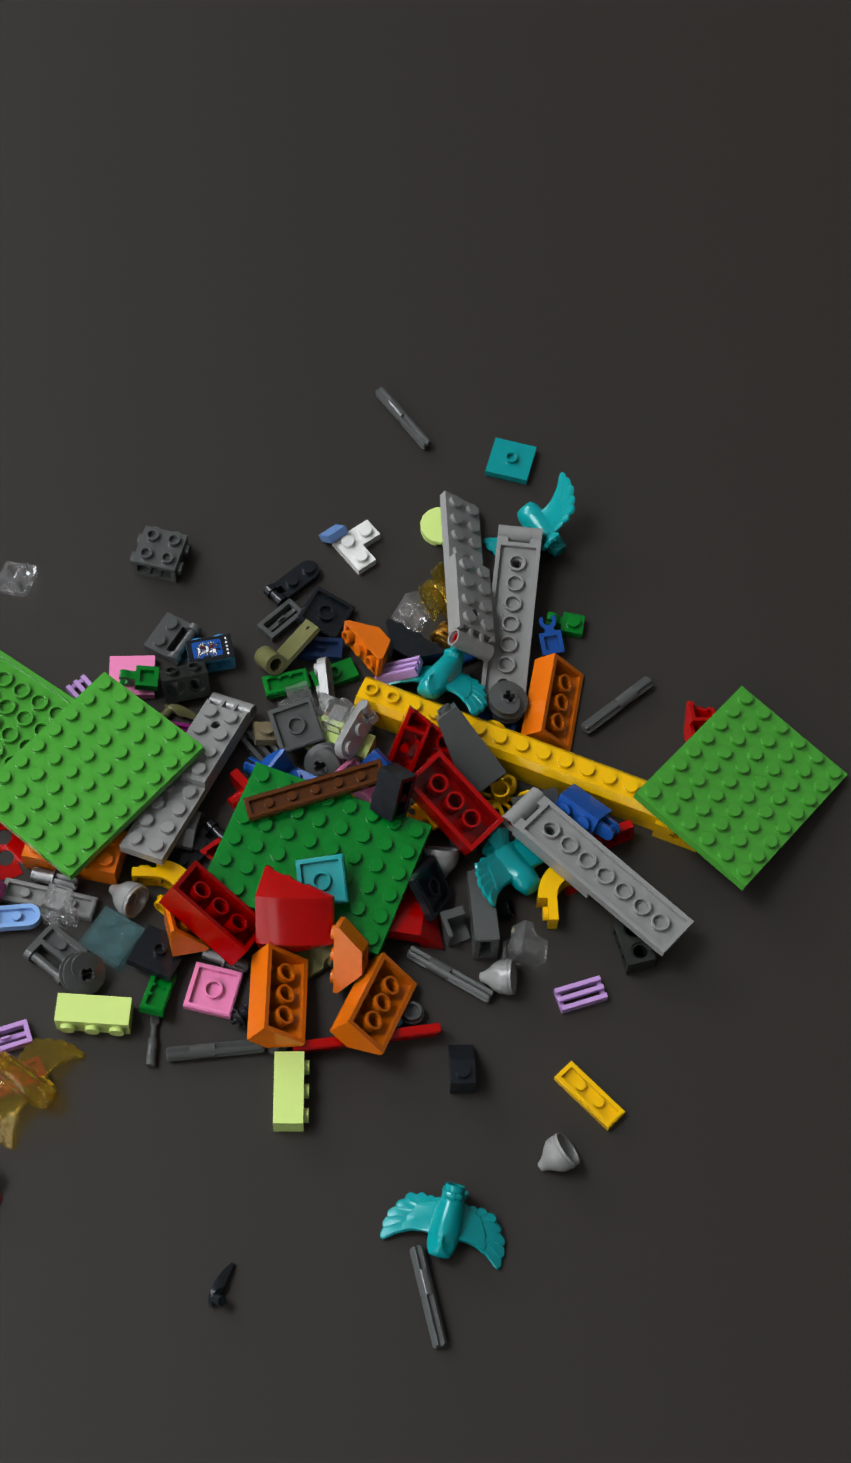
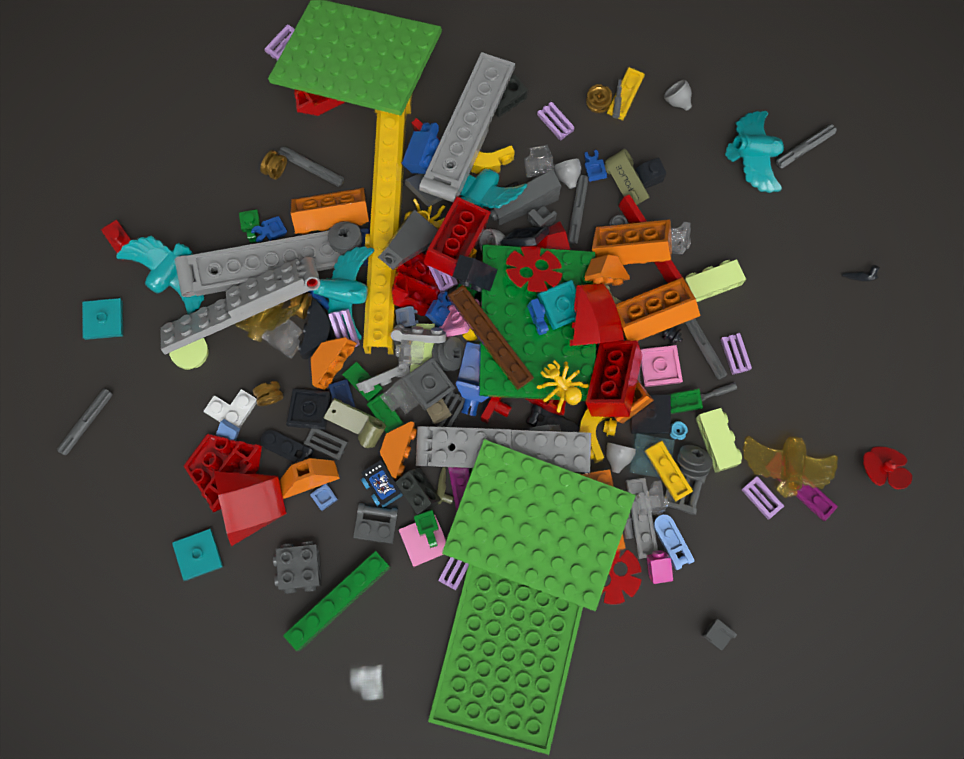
camera: 110 degrees left, 15 degrees up
none -> red tile [101,220,131,261]
none -> teal plate [172,529,223,581]
none -> red wedge [184,434,262,512]
none -> wedge [214,470,286,546]
none -> pearl gold wheel [253,381,283,406]
none -> pearl gold wheel [260,150,287,180]
none -> lavender tile [265,25,295,61]
none -> orange slope [279,458,340,499]
none -> green brick [283,551,391,651]
none -> medium blue tile [310,483,338,511]
none -> orange slope [380,422,417,481]
none -> sand blue tile [395,306,419,328]
none -> red piece [506,246,562,292]
none -> blue plate [527,298,549,336]
none -> yellow animal [537,360,588,412]
none -> blue plate [585,150,607,182]
none -> pearl gold wheel [586,84,612,113]
none -> olive door [604,148,650,205]
none -> dark grey piece [612,79,622,118]
none -> yellow tile [644,441,693,502]
none -> medium azure plate [670,421,688,440]
none -> clear brick [671,222,691,255]
none -> lavender tile [720,333,752,375]

